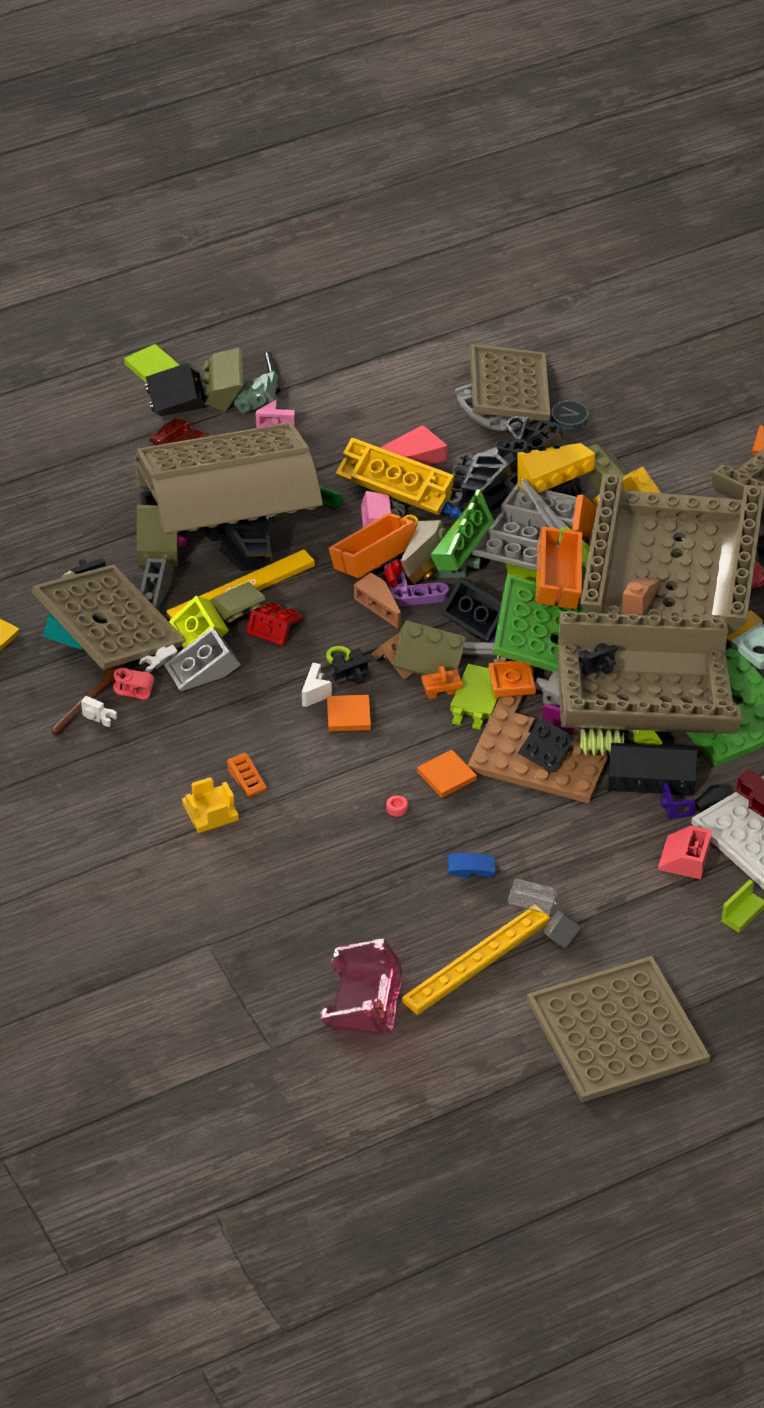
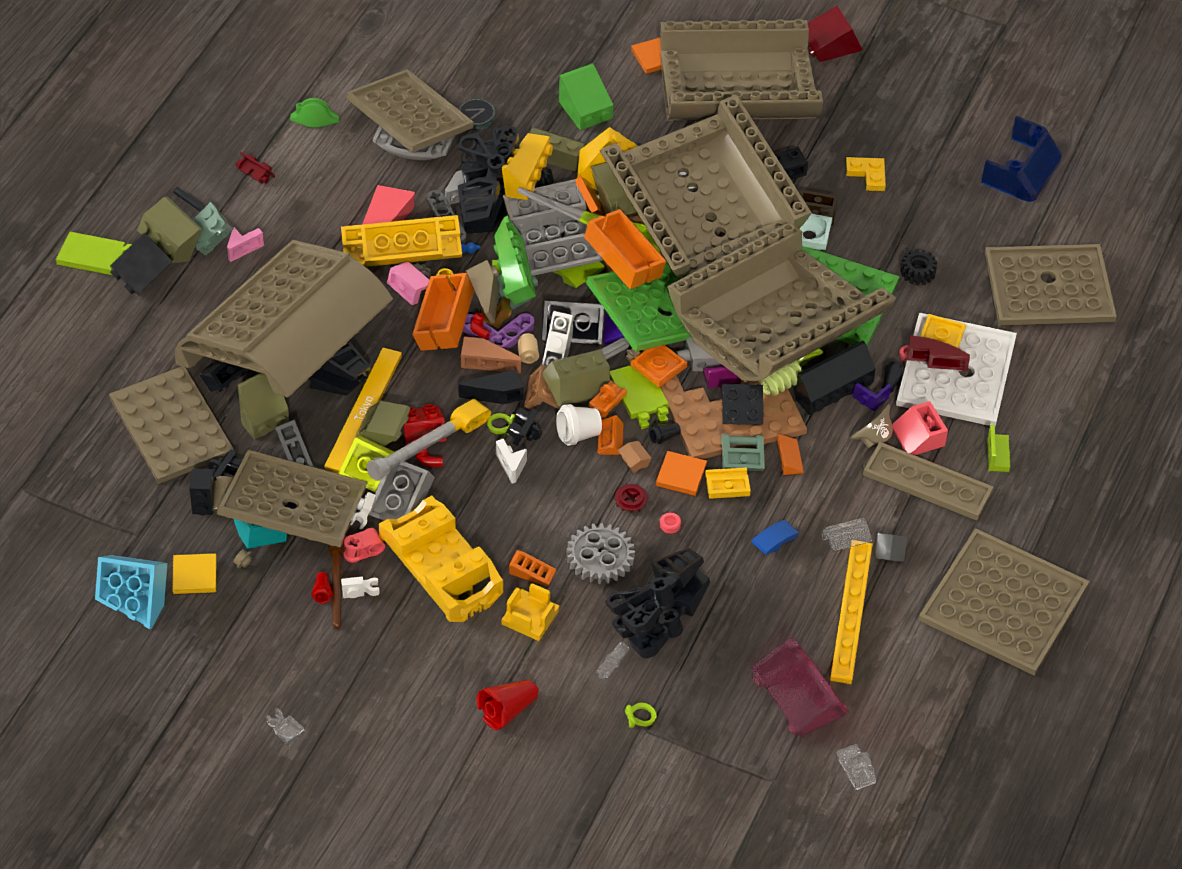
camera: 40 degrees left, 5 degrees up
clear red slope [148,418,204,446] -> none
orange tile [327,695,371,732] -> none
black hips [579,643,618,675] -> none
nougat slope [622,577,661,615] -> none
none -> dark tan plate [109,366,234,484]
none -> black brick [189,468,215,515]
none -> dark tan plate [233,549,253,568]
none -> dark red hinge [236,152,275,184]
none -> bright green hat [290,98,340,127]
none -> red cone [311,572,333,604]
none -> piece [367,399,491,481]
none -> yellow piece [379,496,503,622]
none -> red arm [416,448,443,467]
none -> black slope [458,369,524,404]
none -> red cone [476,680,539,730]
none -> tan brick [517,333,539,364]
none -> white slope [542,311,573,367]
none -> white piece [556,404,602,446]
none -> bright green slope [559,63,613,130]
none -> light grey gear [566,523,635,584]
none -> clear axle [596,642,629,680]
none -> orange slope [597,415,624,455]
none -> black piece [605,548,710,659]
none -> dark red gear [615,484,648,513]
none -> medium nougat piece [618,441,652,473]
none -> lime piece [625,703,657,728]
none -> black cone [649,423,681,444]
none -> yellow plate [705,467,751,499]
none -> sand green plate [721,433,765,471]
none -> orange slope [777,434,804,475]
none -> clear slope [836,744,876,790]
none -> dark tan hat [850,404,893,448]
none -> dark tan plate [863,442,994,521]

